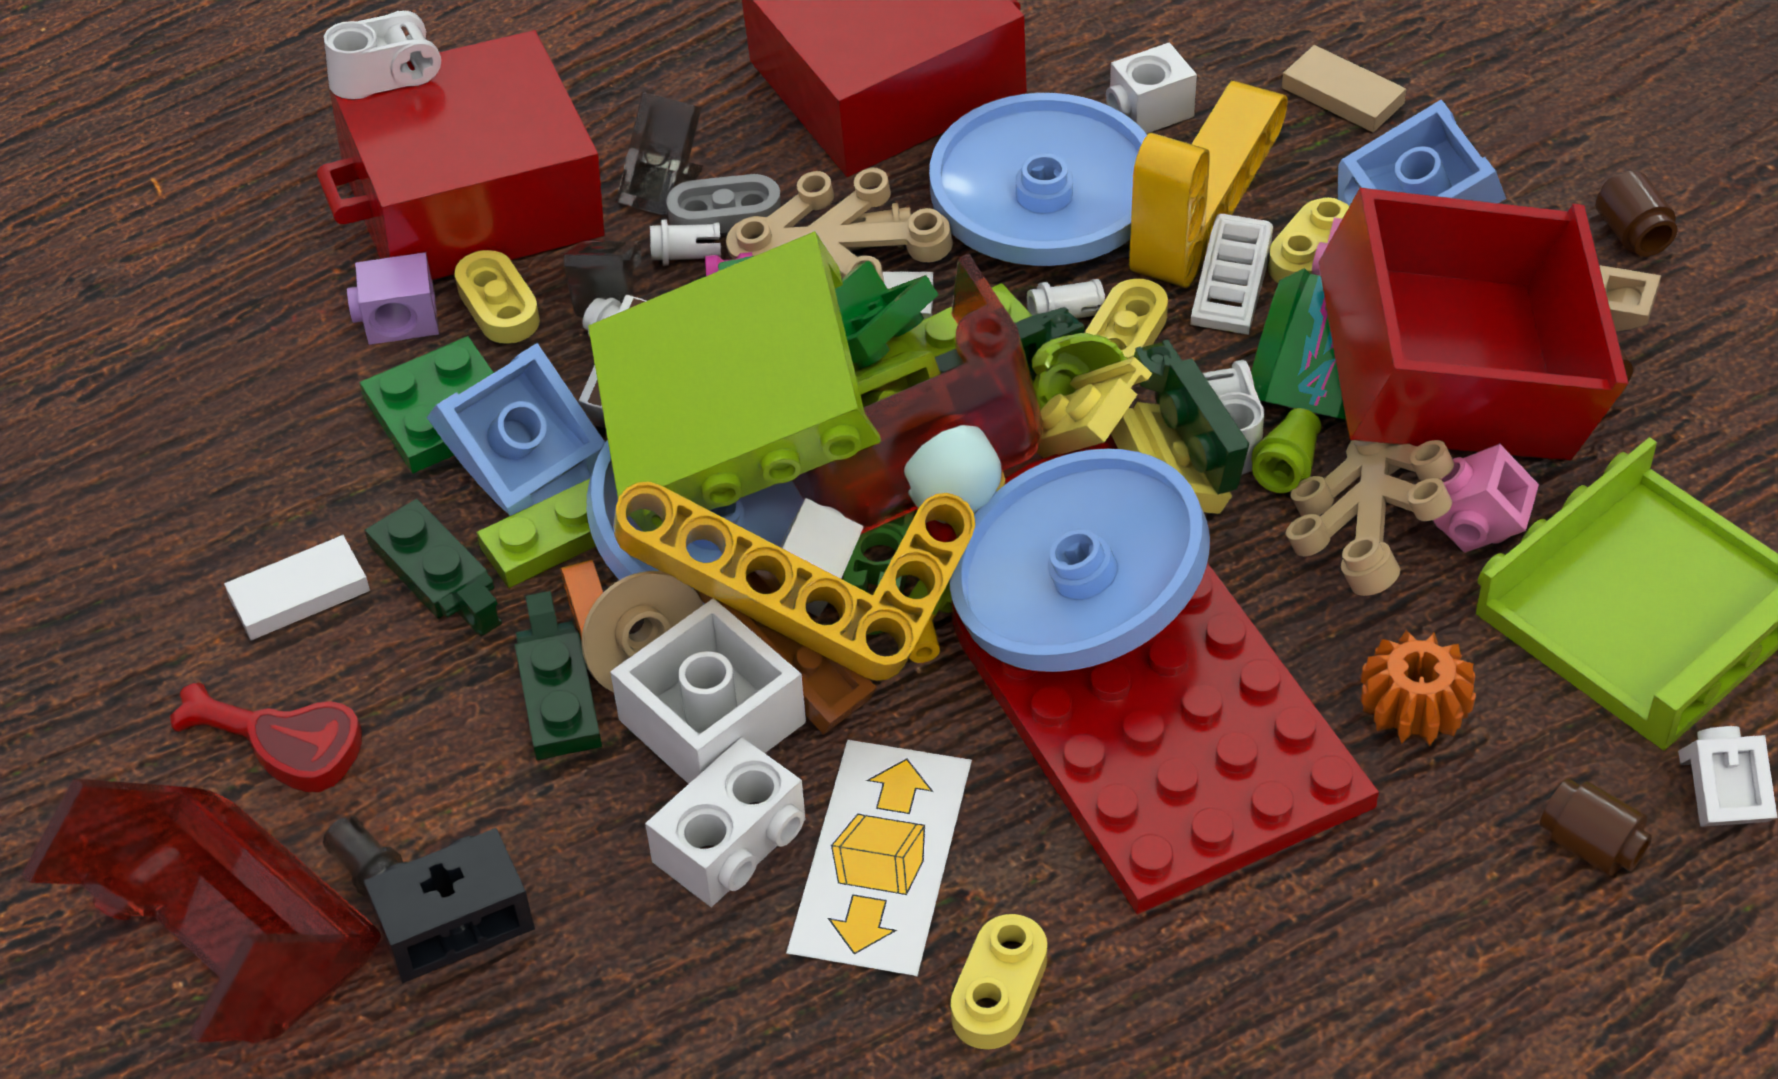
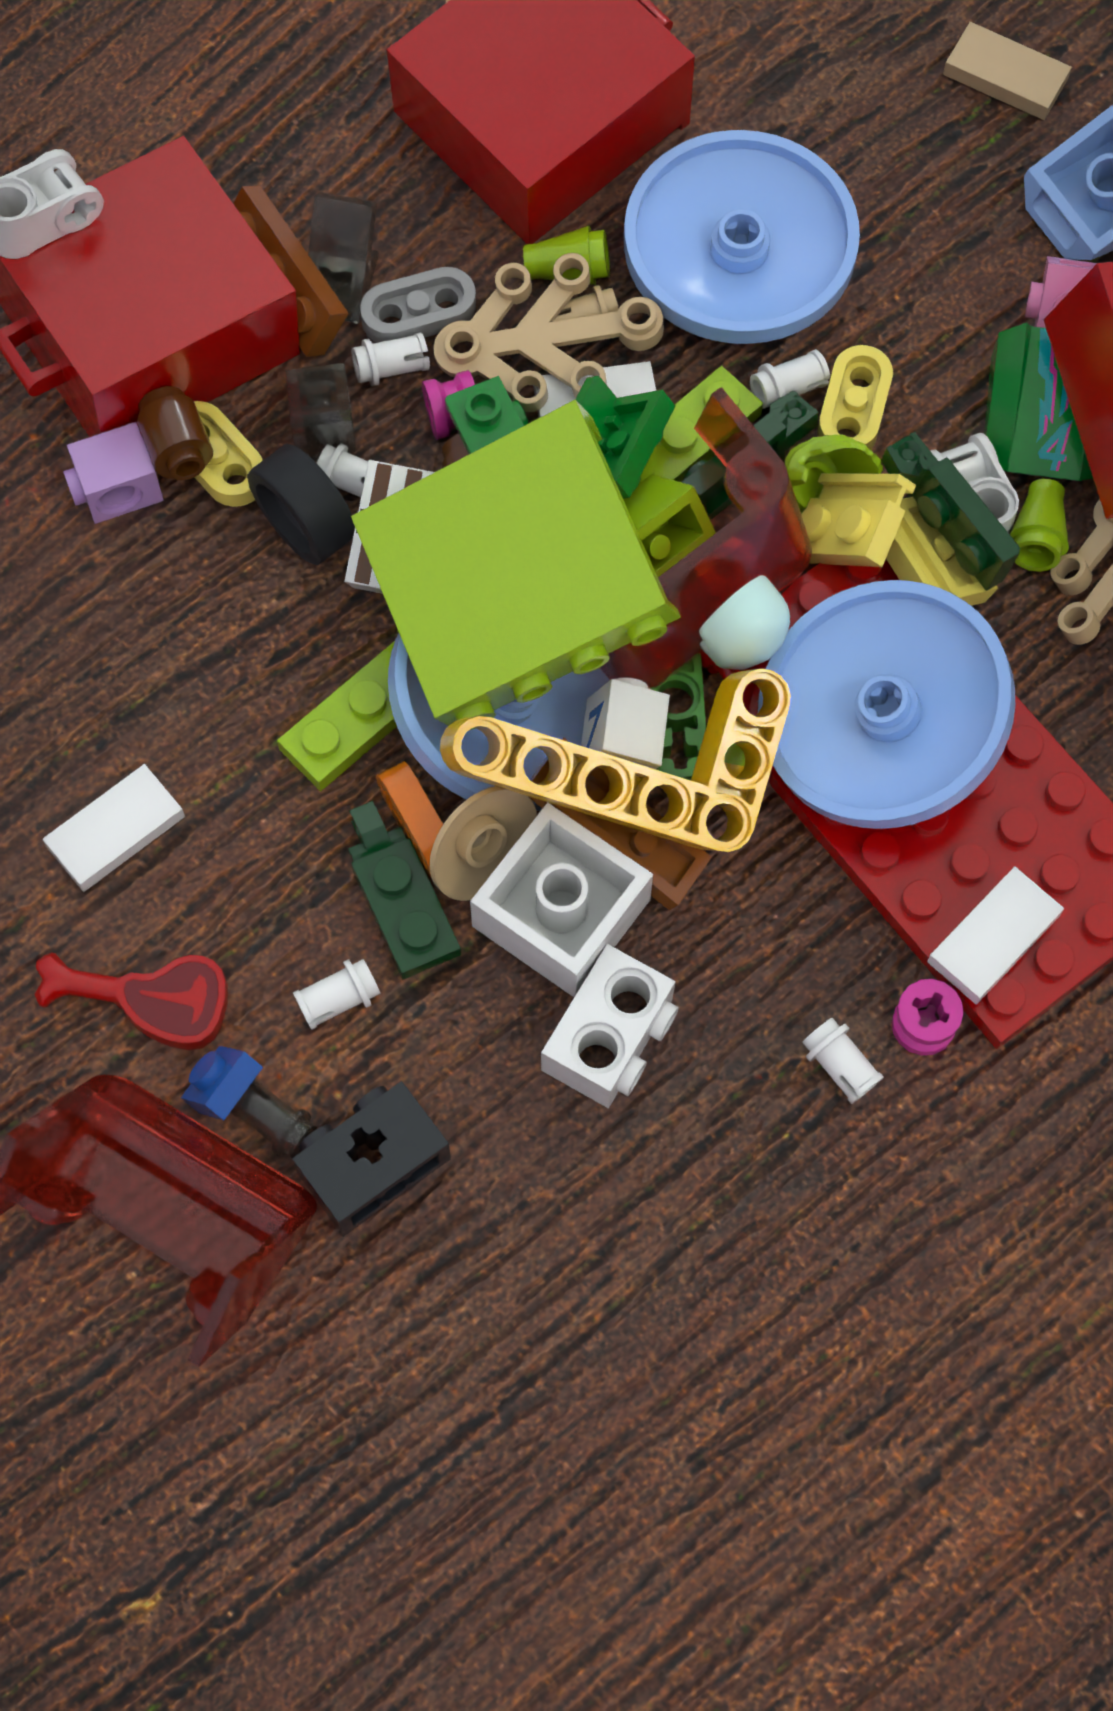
camera: 15 degrees left, 20 degrees up
green plate [359,336,494,474] -> none
dark green hinge [365,498,502,637] -> none
light blue slope [427,343,605,515] -> none
white sticker [786,740,972,976] -> none
light yellow plate [951,914,1047,1050] -> none
white brick [1106,42,1197,134] -> none
yellow beam [1129,81,1288,288] -> none
white slope [1190,214,1273,335] -> none
light yellow plate [1268,198,1349,283] -> none
none -> reddish brown brick [137,386,213,480]
none -> blue plate [181,1046,263,1121]
none -> dark orange plate [233,185,349,357]
none -> black tyre [247,443,355,565]
none -> white pin [293,959,381,1030]
none -> lime cone [523,225,610,285]
none -> white pin [802,1018,884,1104]
none -> dark pink wheel [891,979,964,1056]
none -> white tile [927,866,1064,1005]

